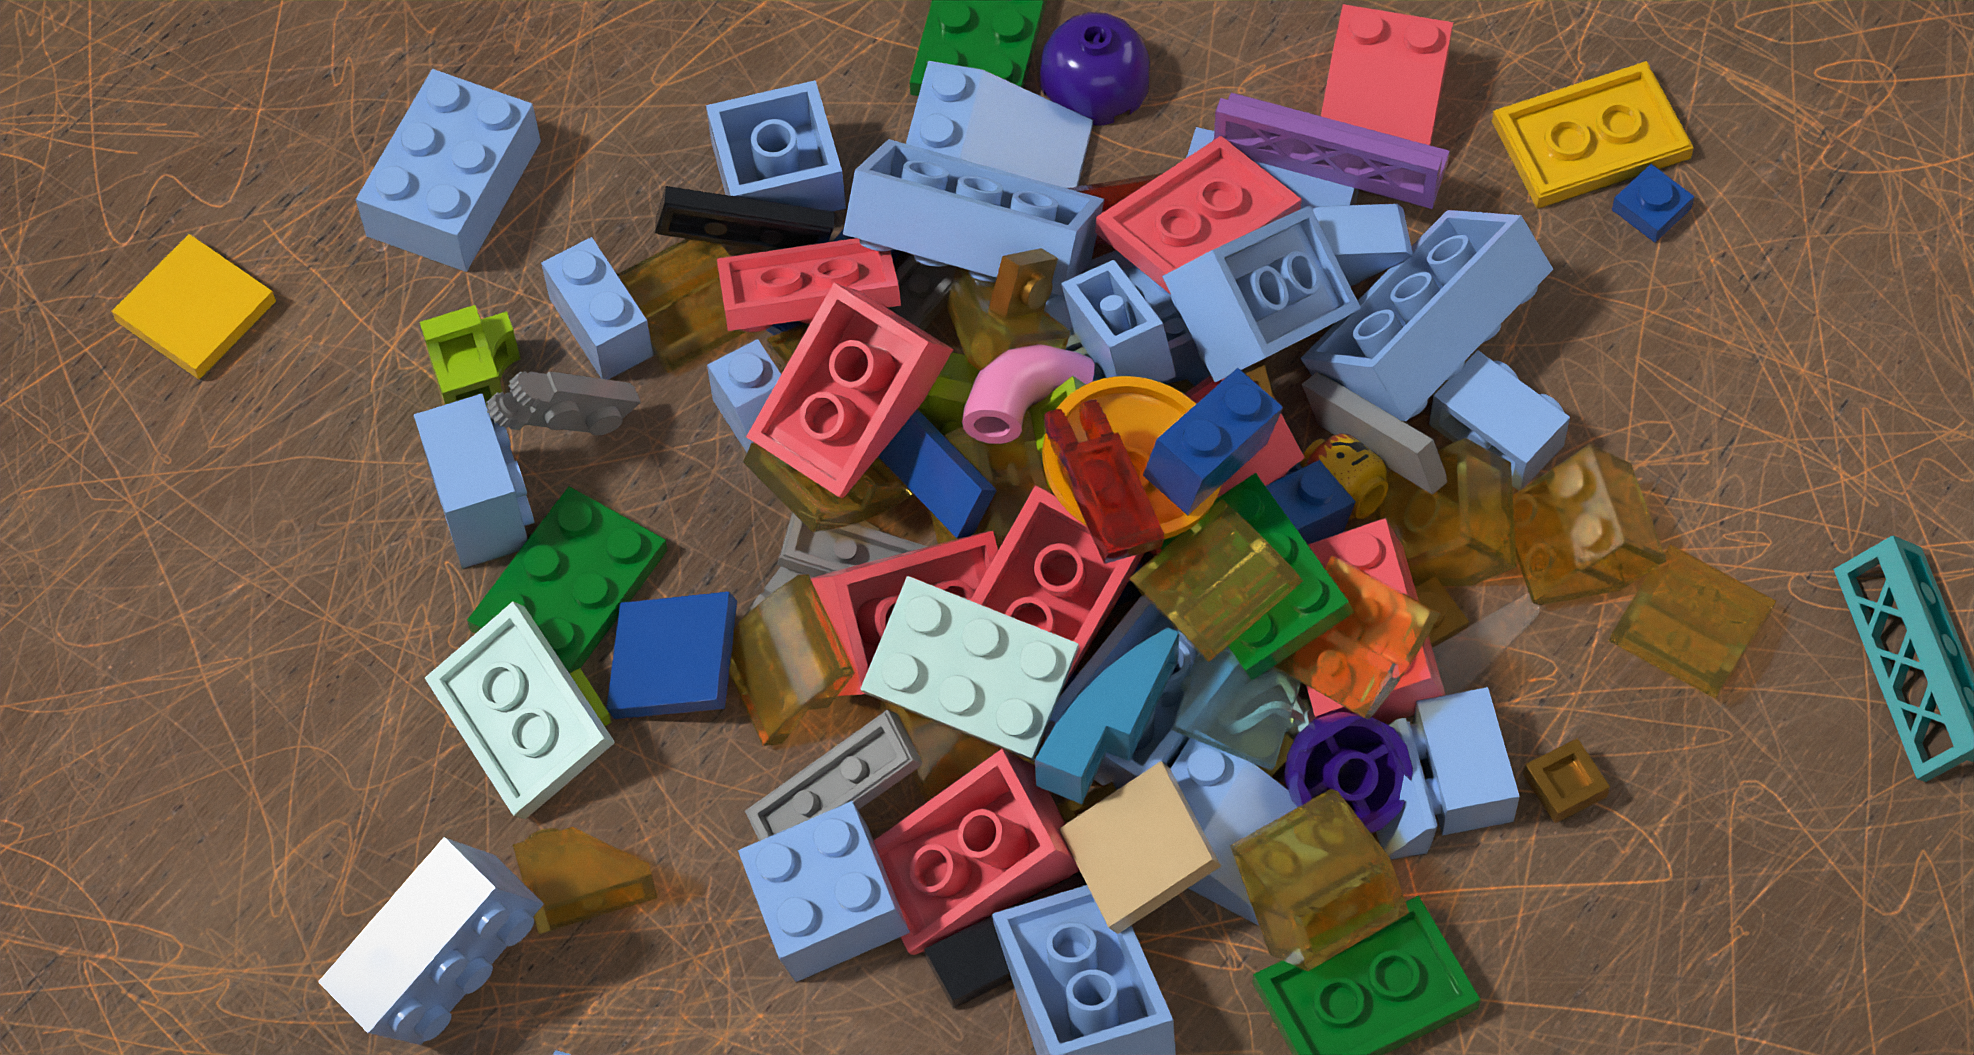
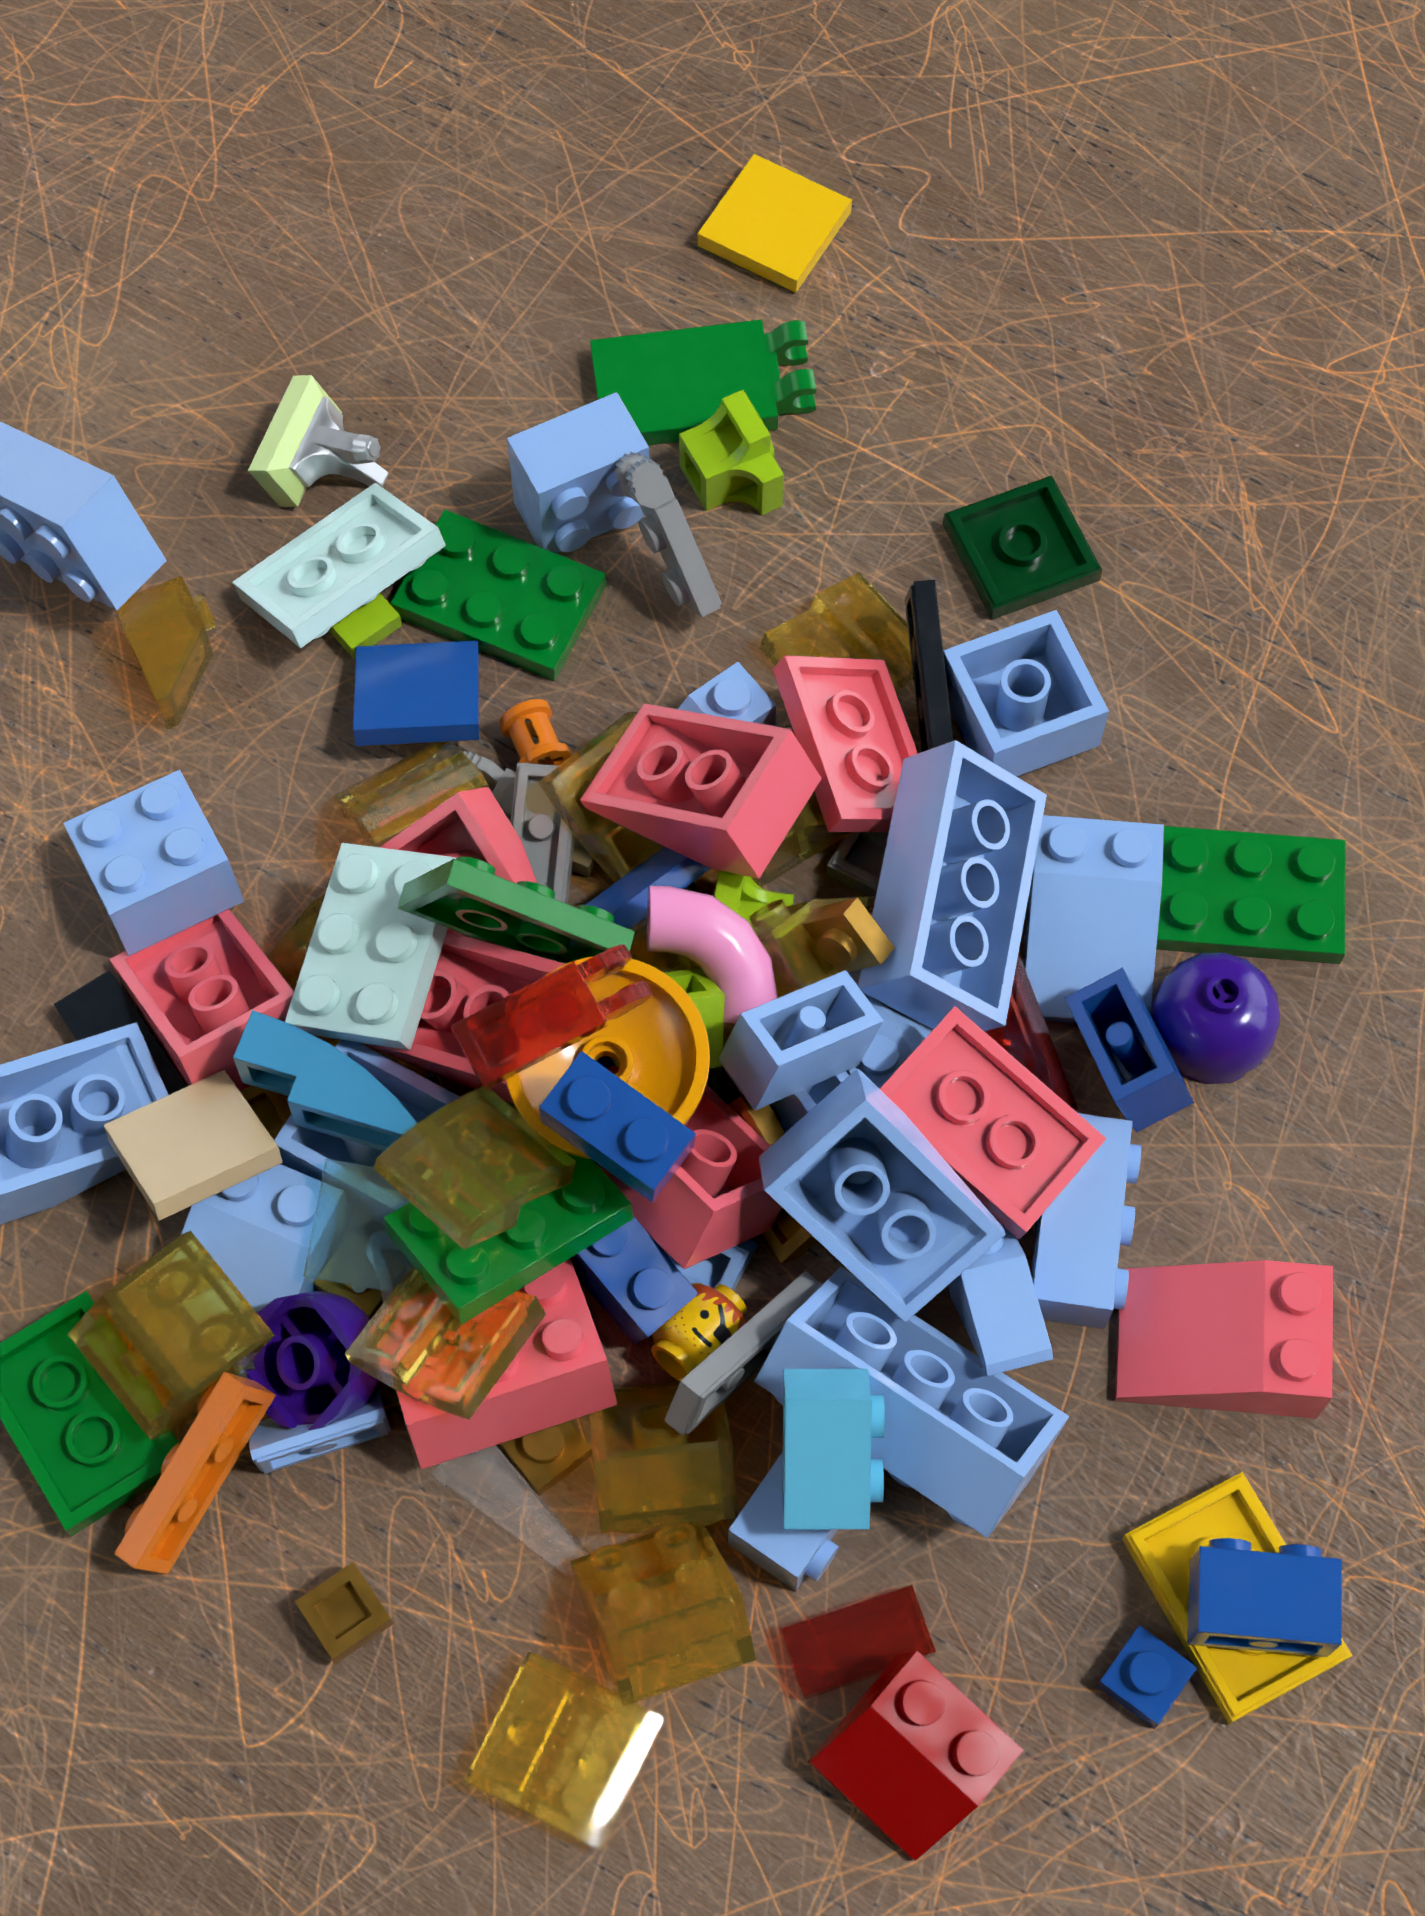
camera: 80 degrees right, 5 degrees up
light blue brick [355,69,541,272] -> none
light blue brick [541,237,654,380] -> none
light grey tile [745,710,923,841] -> none
medium lavender fence [1214,93,1450,209] -> none
light blue brick [1410,687,1520,836] -> none
none -> orange plate [114,1371,276,1574]
none -> piece [248,375,389,507]
none -> green plate [397,857,635,964]
none -> orange bush [499,699,572,766]
none -> green tile [590,319,816,445]
none -> clear red tile [780,1585,936,1700]
none -> medium azure brick [782,1369,885,1529]
none -> red slope [807,1651,1024,1861]
none -> dark green tile [942,475,1102,620]
none -> blue brick [1065,967,1195,1133]
none -> blue brick [1187,1538,1342,1657]

